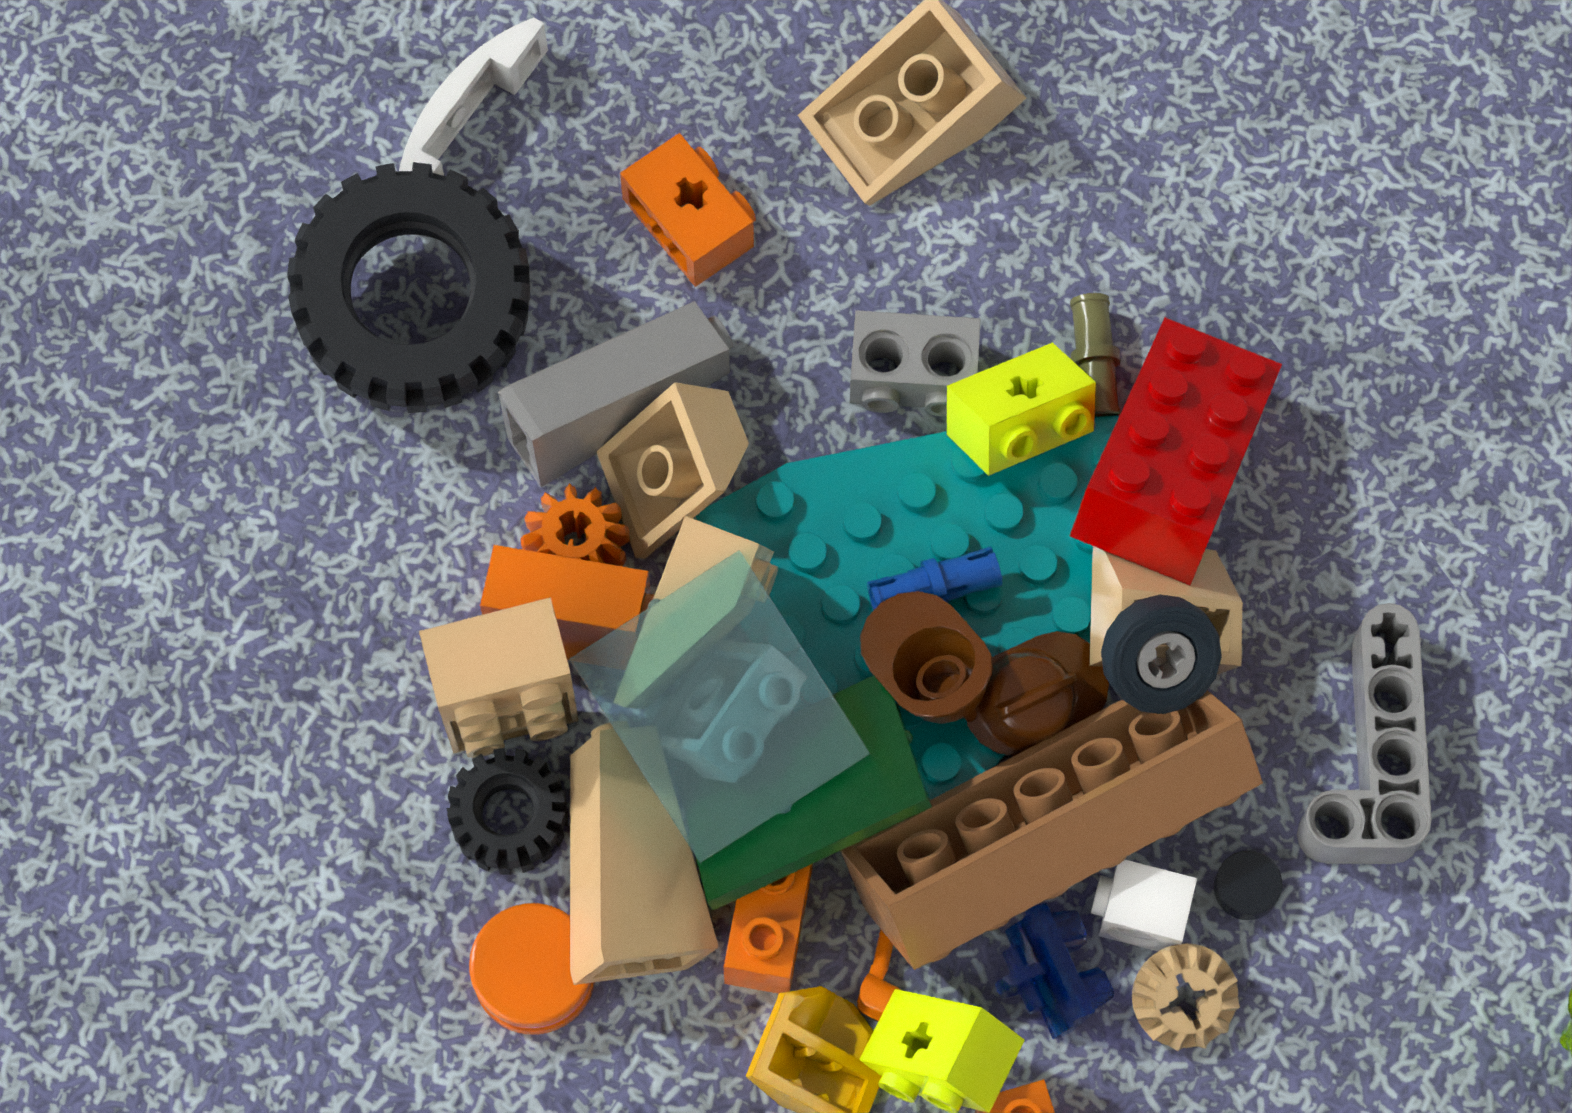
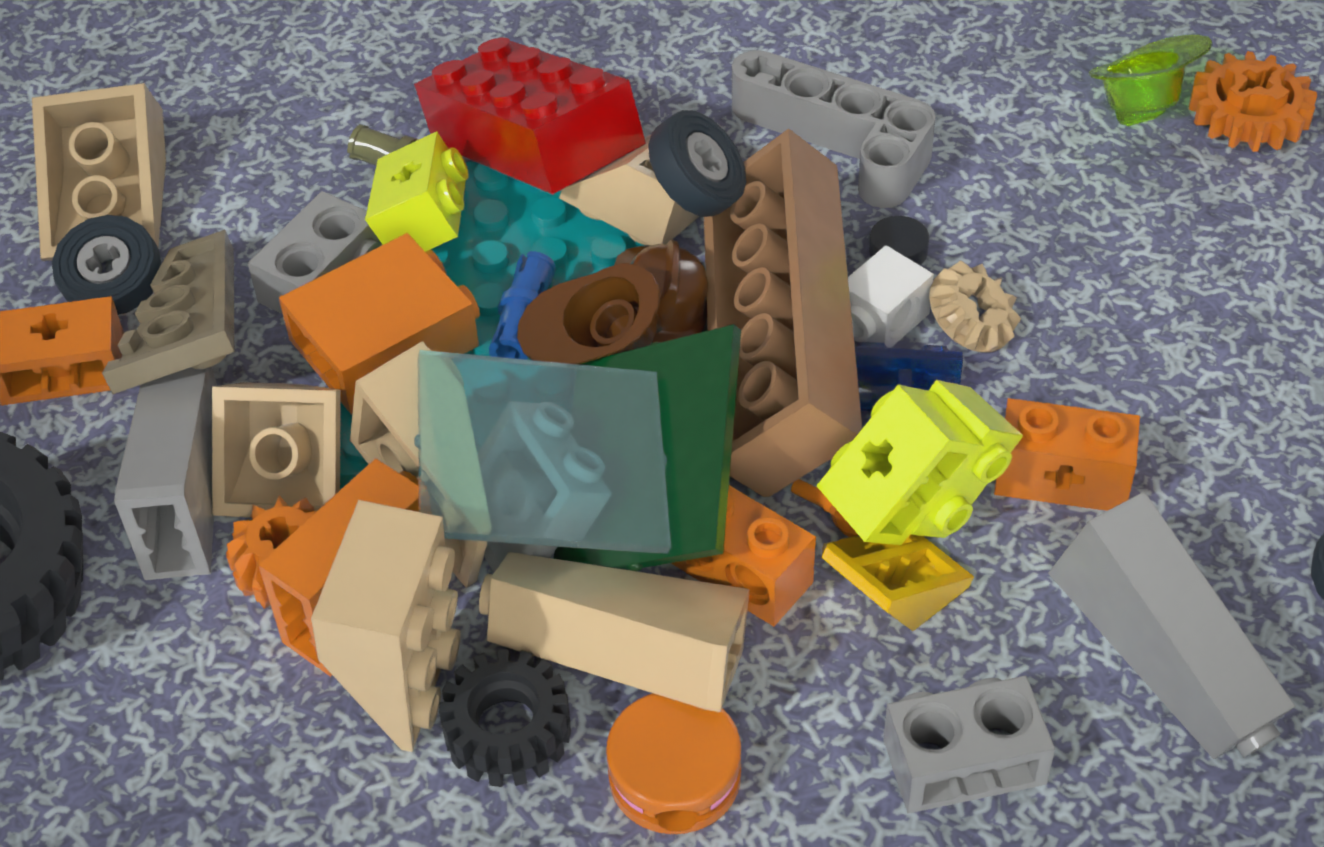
camera: 60 degrees left, 20 degrees down
none -> black bush [52,215,161,315]
none -> dark tan wing [102,230,235,394]
none -> orange brick [279,233,480,414]
none -> neon yellow brick [816,385,984,545]

